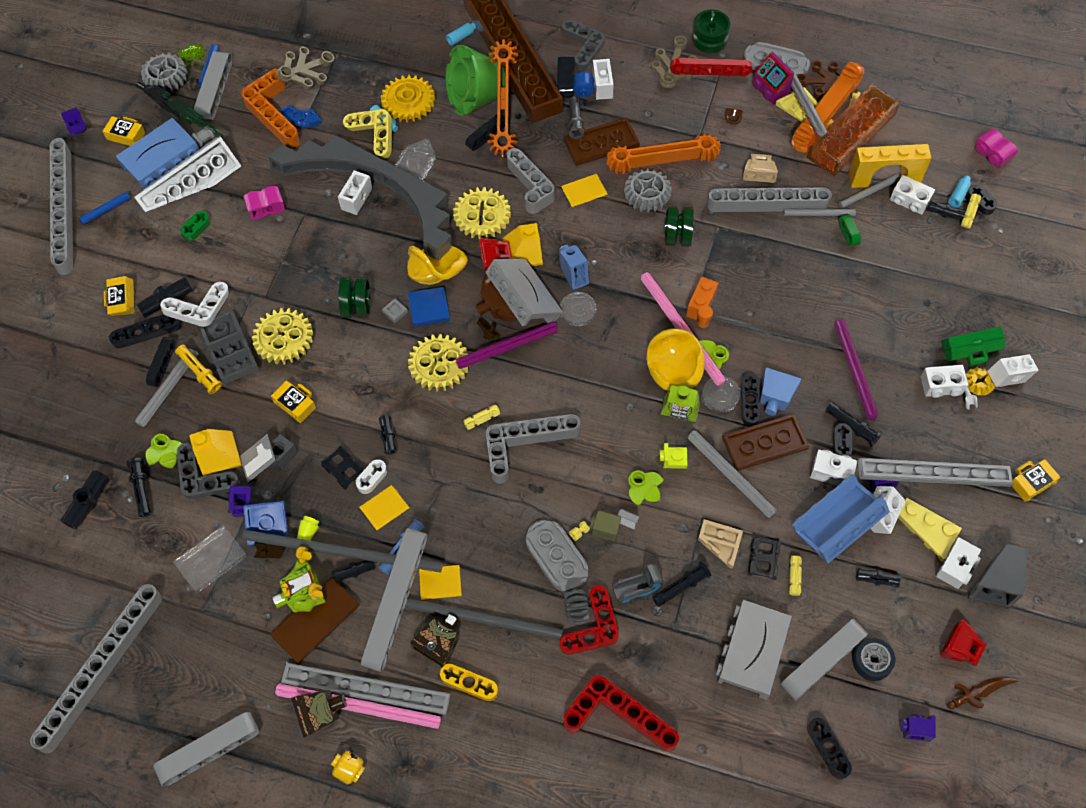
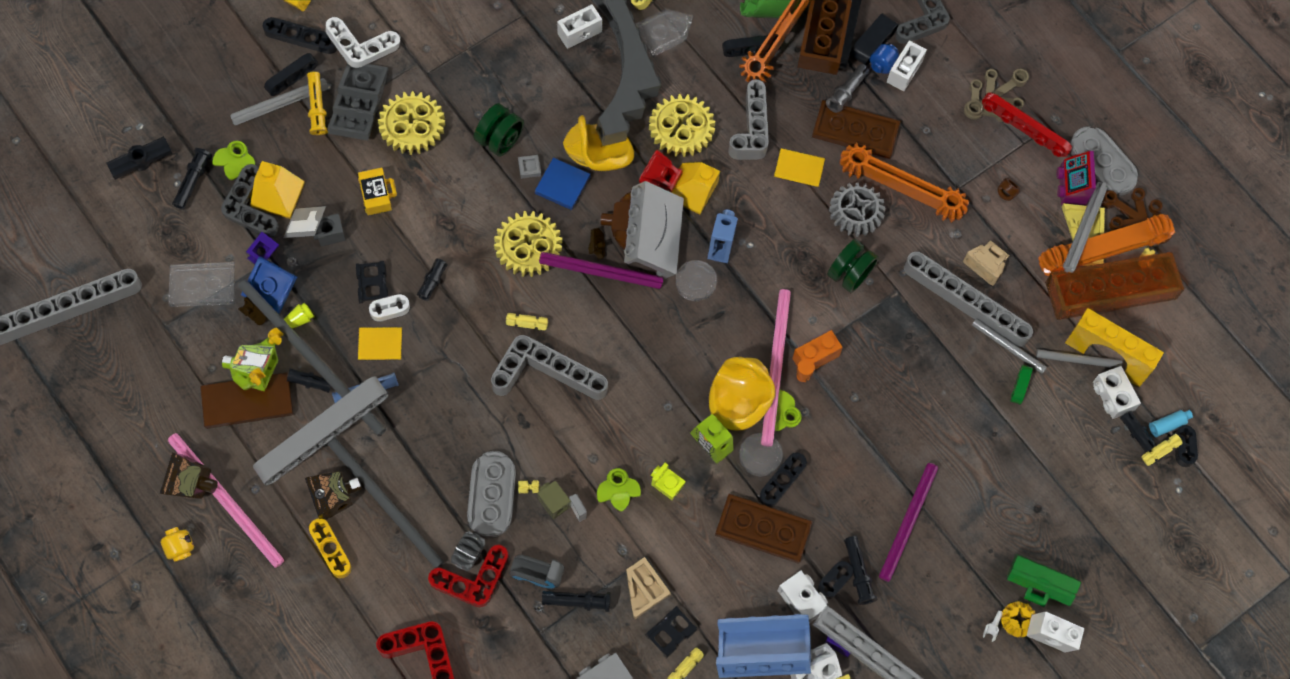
camera: 30 degrees right, 5 degrees up
black piece [136,277,193,318] -> none
light grey beam [153,712,260,787] -> none
light grey tile [281,663,451,716] -> none
yellow sticker [419,565,462,600] -> none
light grey axle [688,430,777,518] -> none
dark green wheel [692,9,731,53] -> none
medium blue torso [760,367,801,416] -> none
white brick [920,365,968,398] -> none
dark pink brick [974,128,1018,168] -> none

